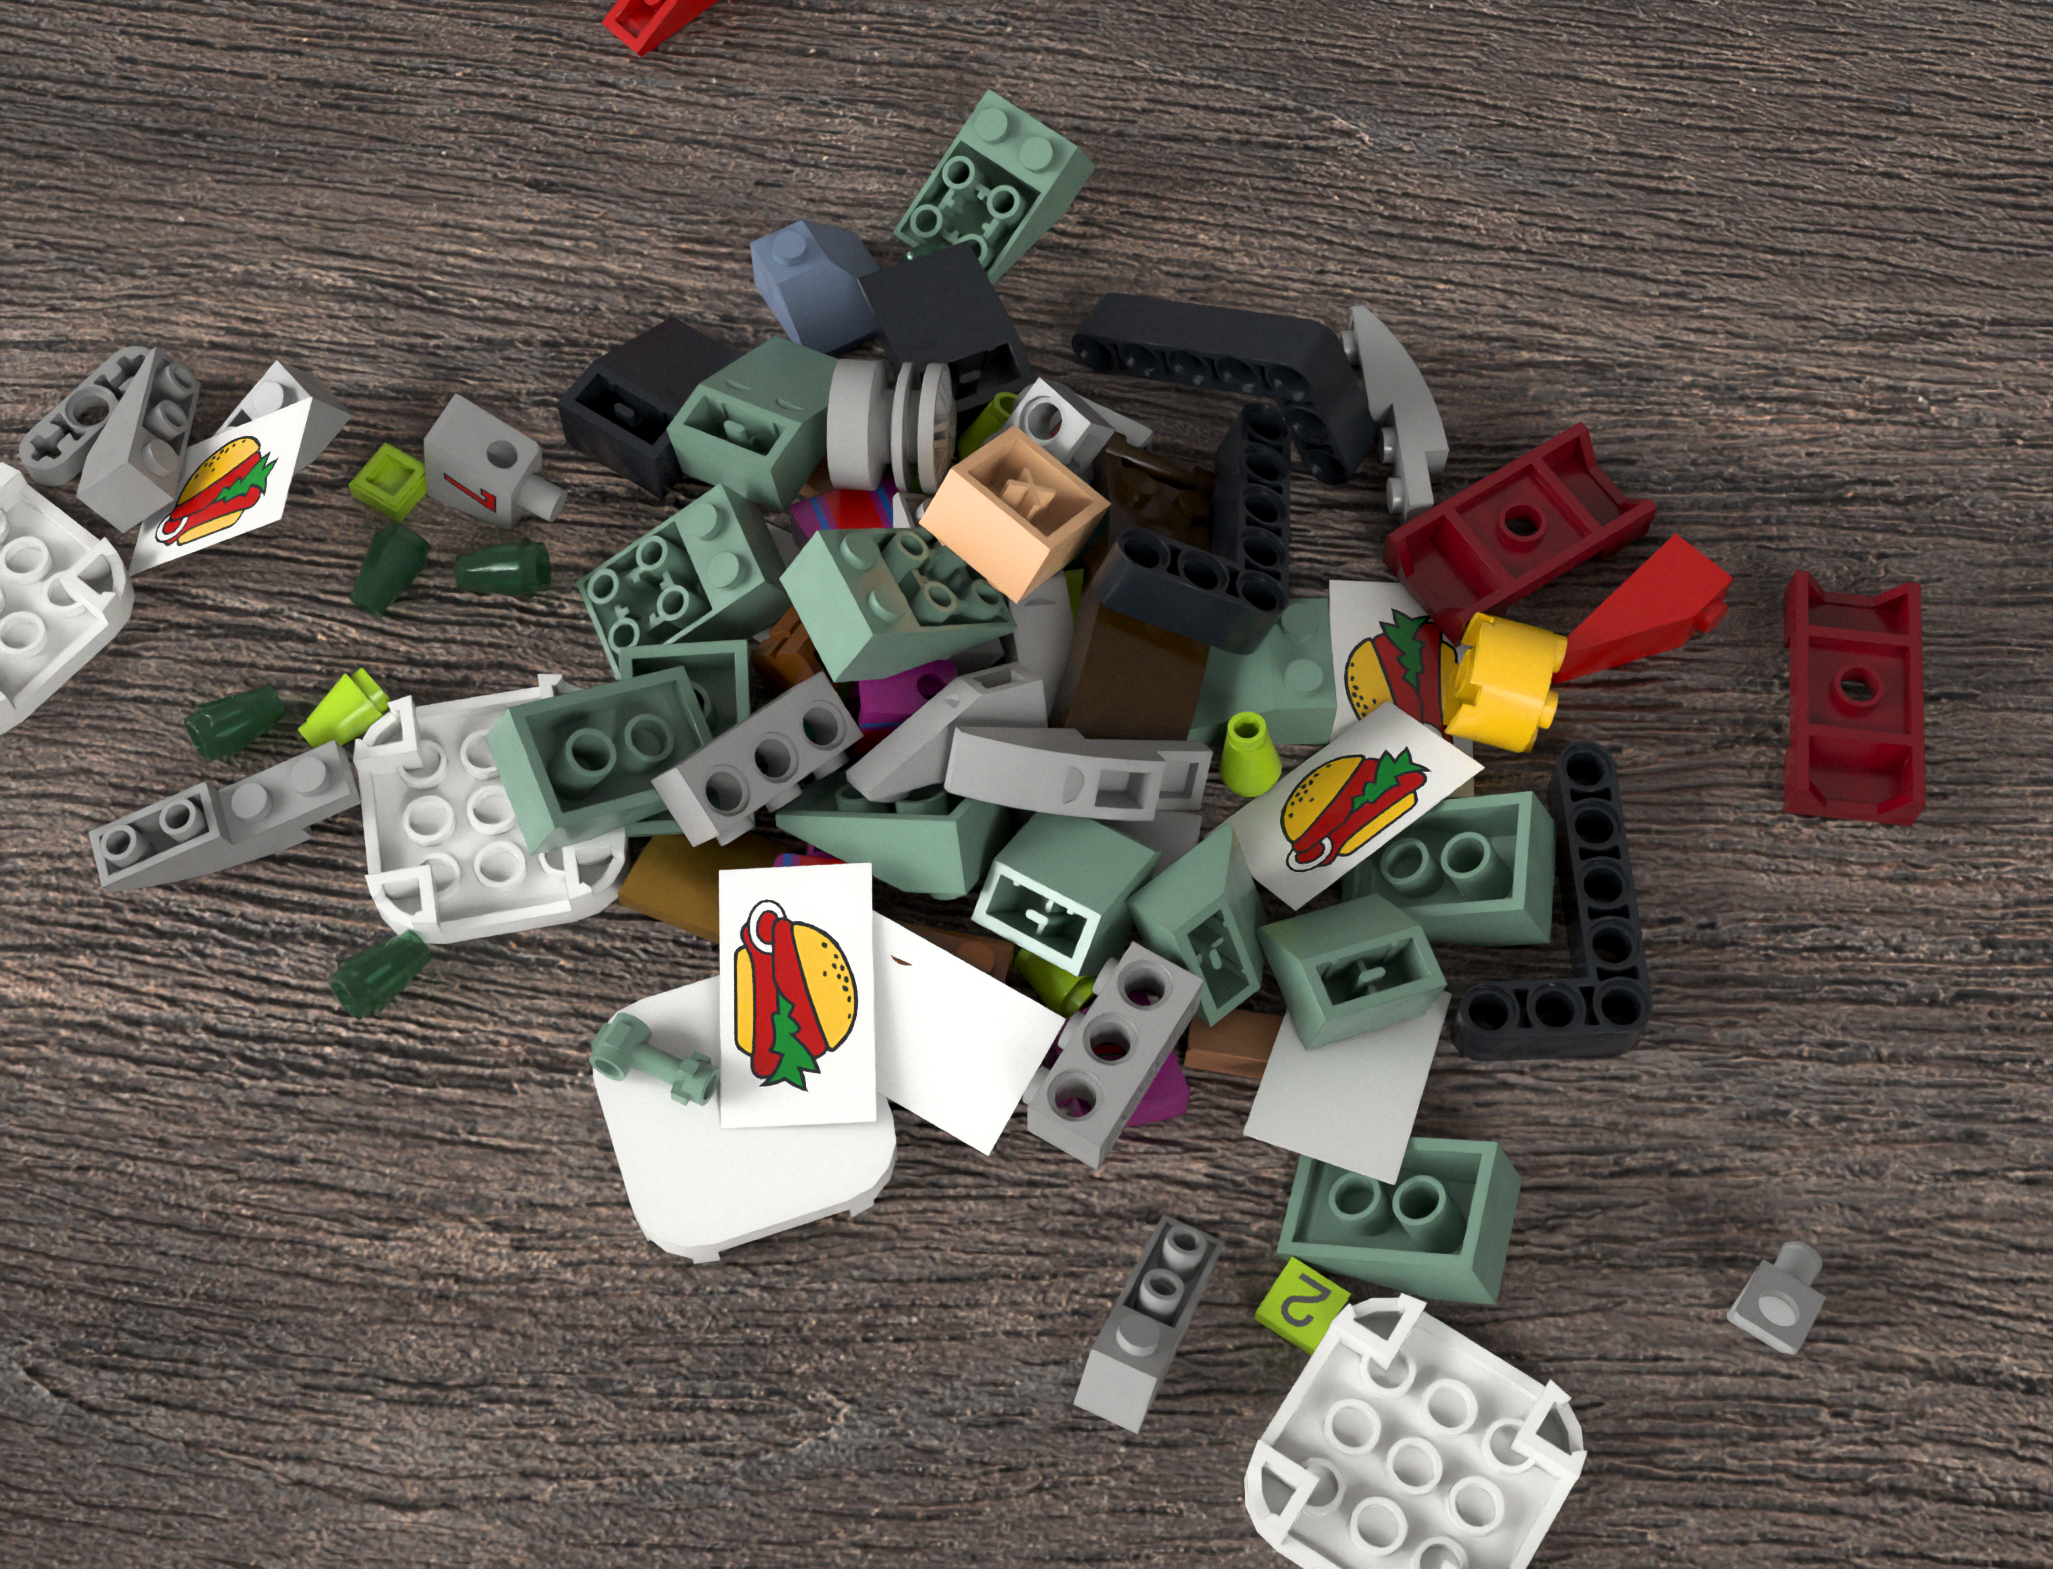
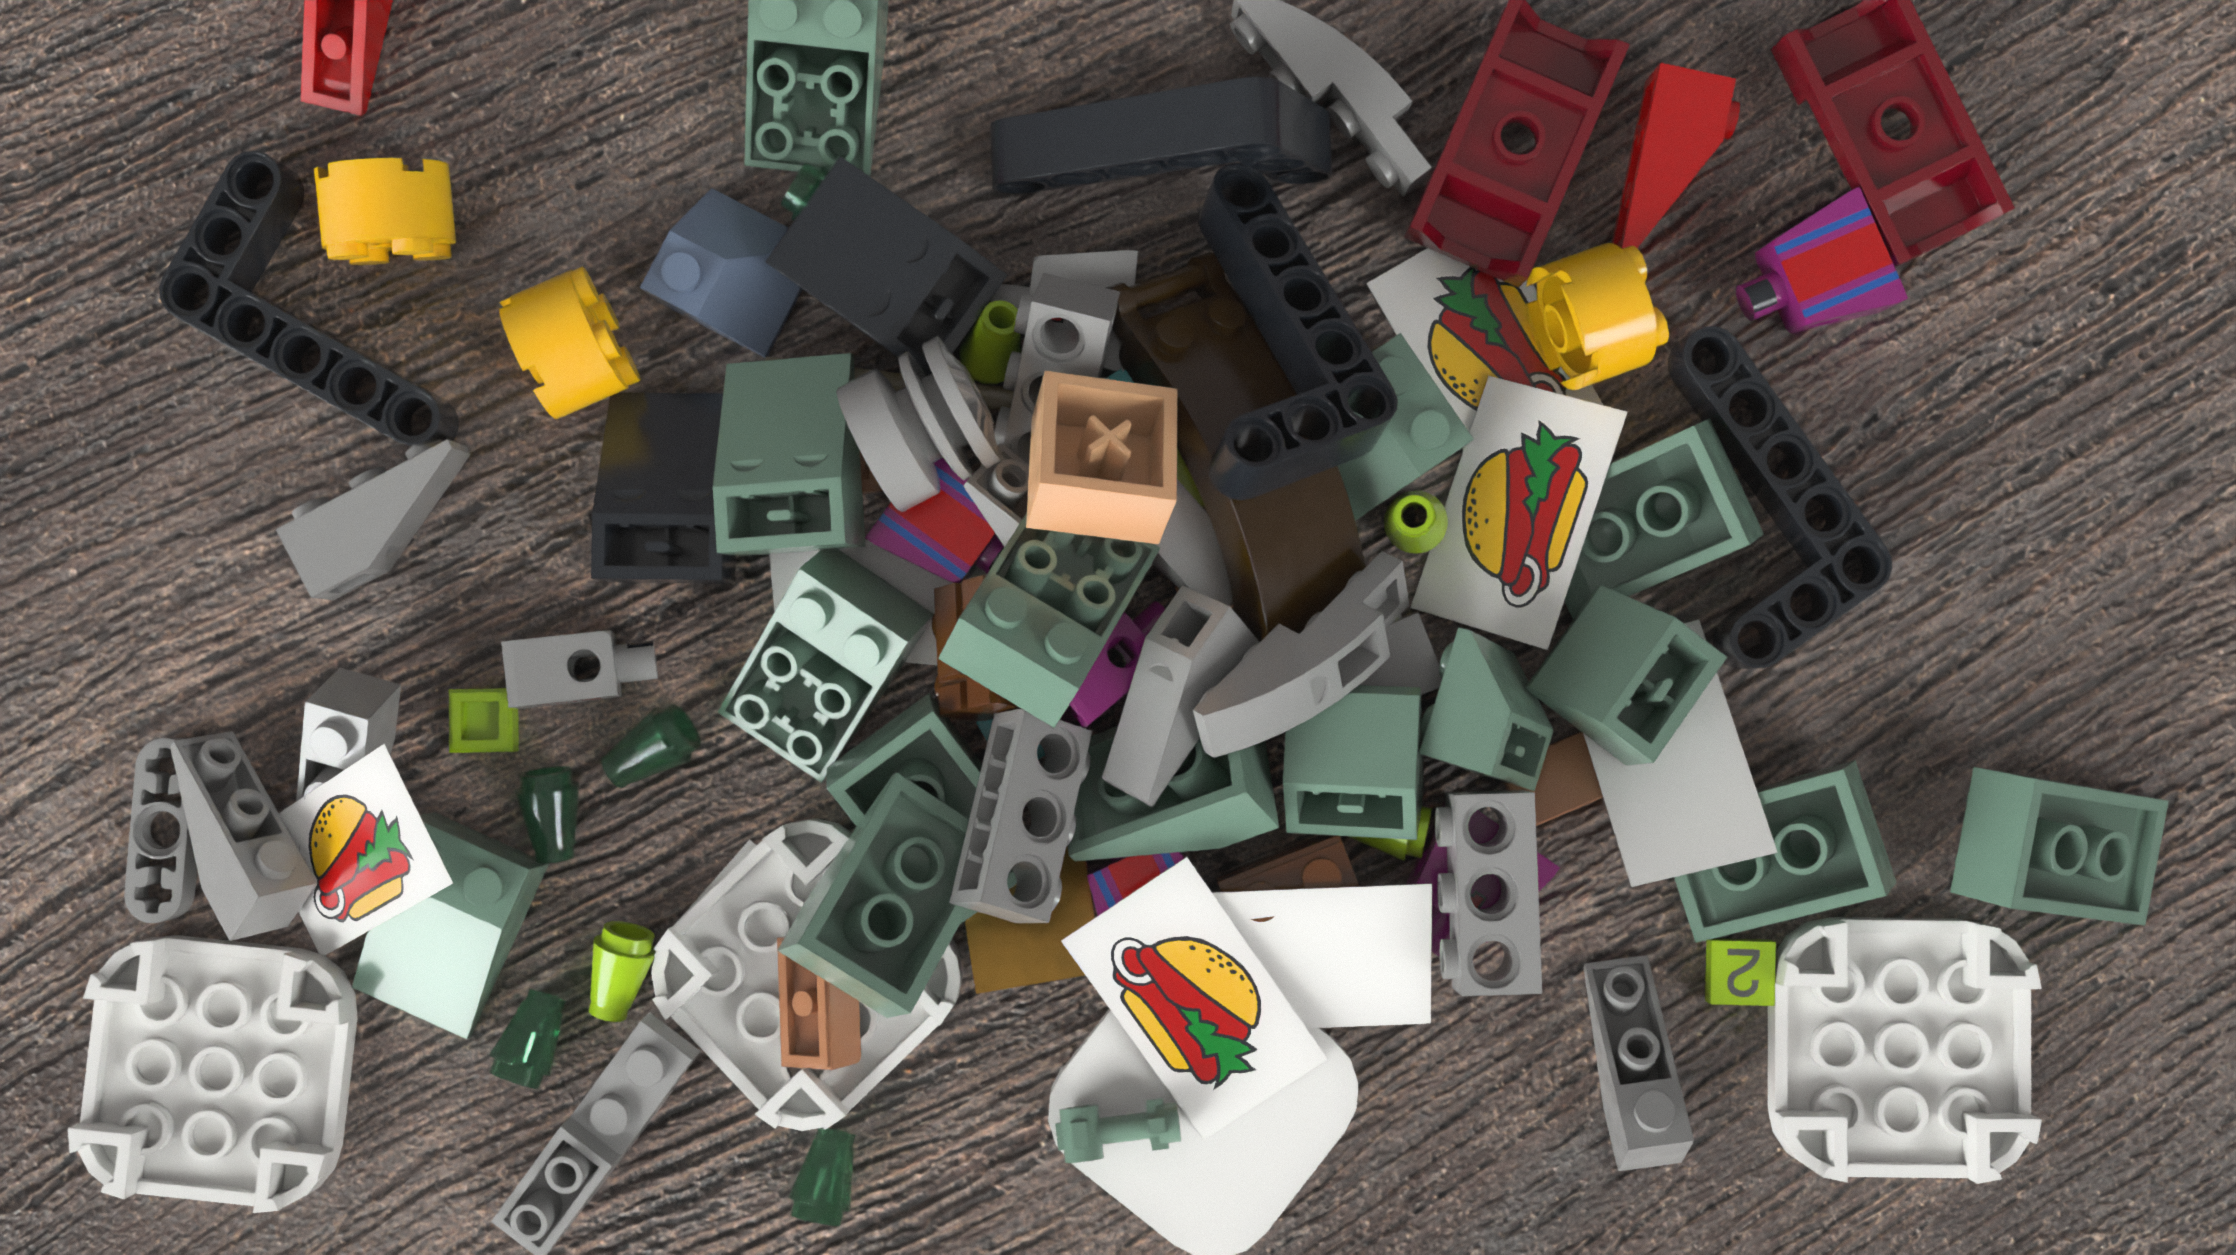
camera: 30 degrees left, 25 degrees up
light grey bracket [1727,1241,1826,1355] -> none
none -> black beam [159,151,459,447]
none -> light grey slope [276,439,471,600]
none -> yellow brick [314,158,456,265]
none -> slope [352,812,549,1039]
none -> yellow brick [499,266,641,420]
none -> nougat slope [777,937,861,1070]
none -> torso [1736,187,1908,333]
none -> sand green slope [1950,767,2169,925]

